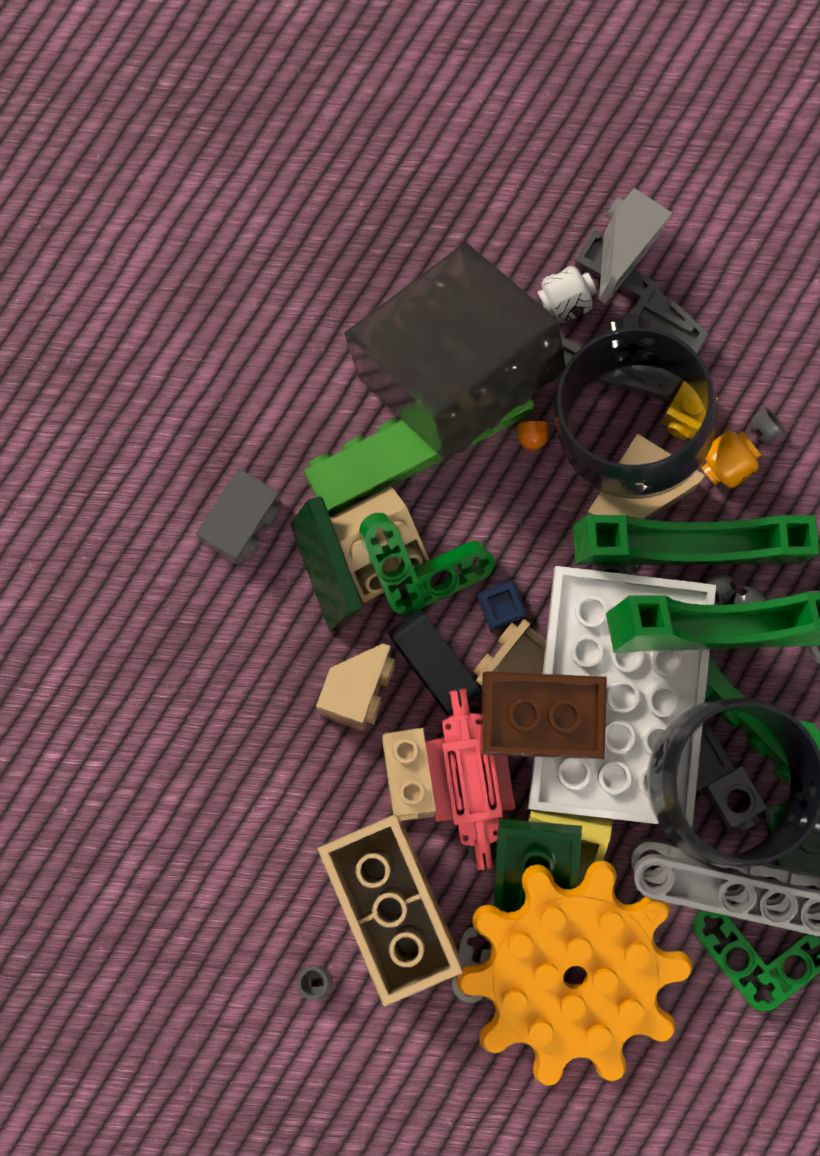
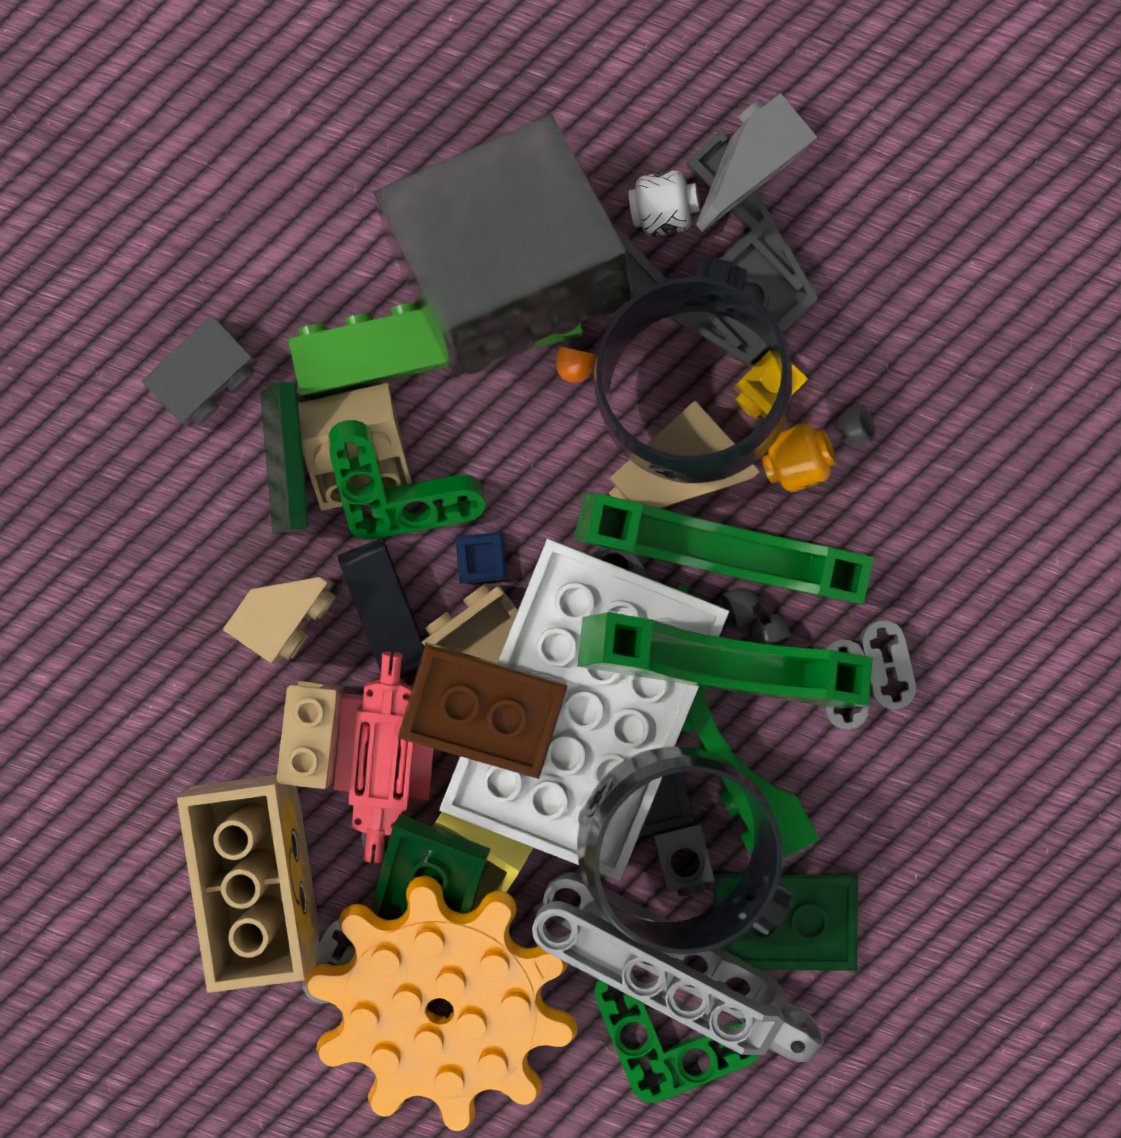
camera: 20 degrees right, 10 degrees up
dark grey hinge [297,966,333,1000] -> none

